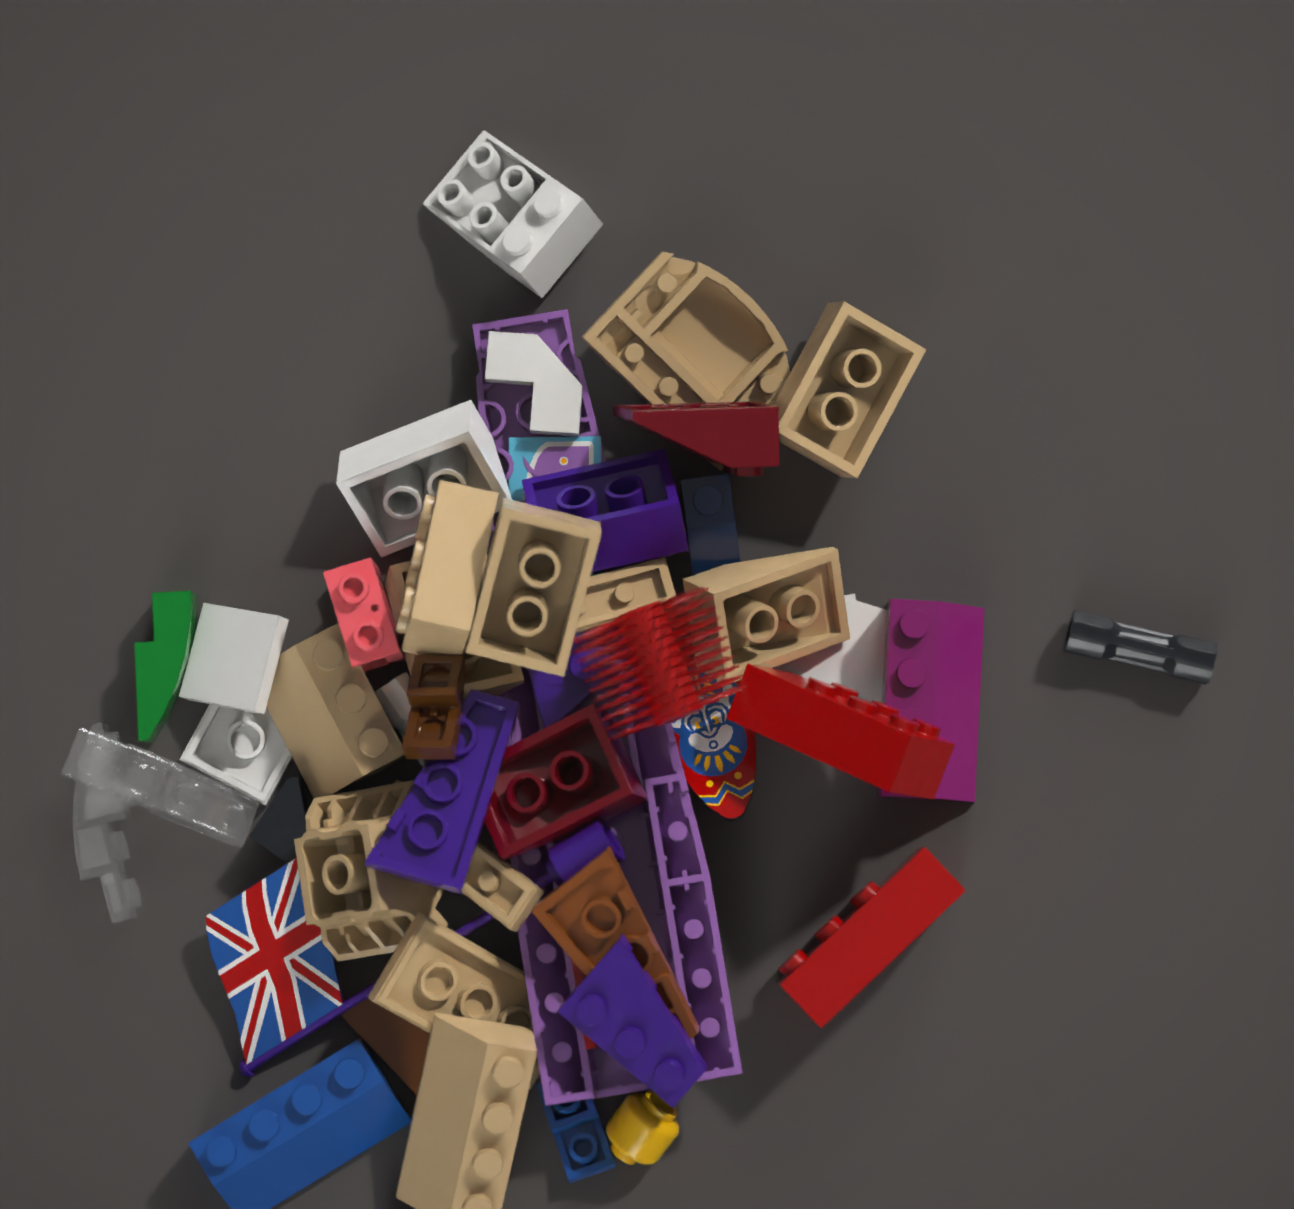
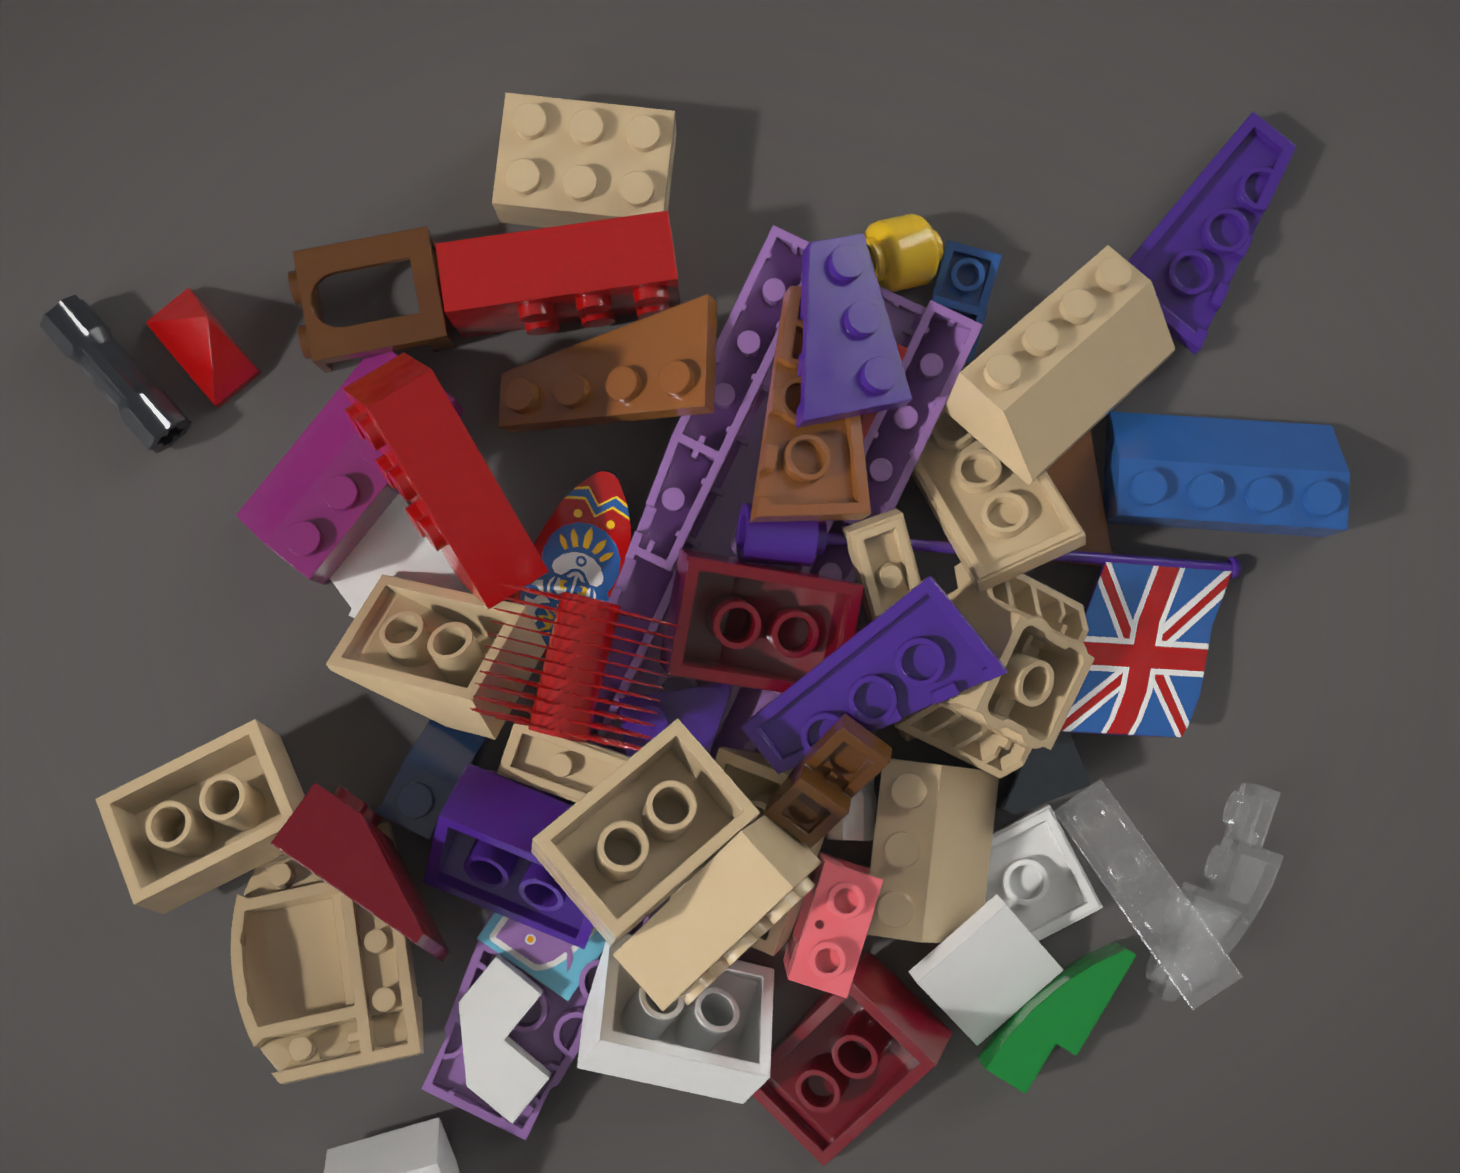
camera: 145 degrees left, 0 degrees up
none -> red slope [145,287,261,408]
none -> reddish brown panel [288,226,456,373]
none -> tan brick [492,92,677,228]
none -> dark orange wing [498,294,717,433]
none -> dark red slope [752,950,953,1166]

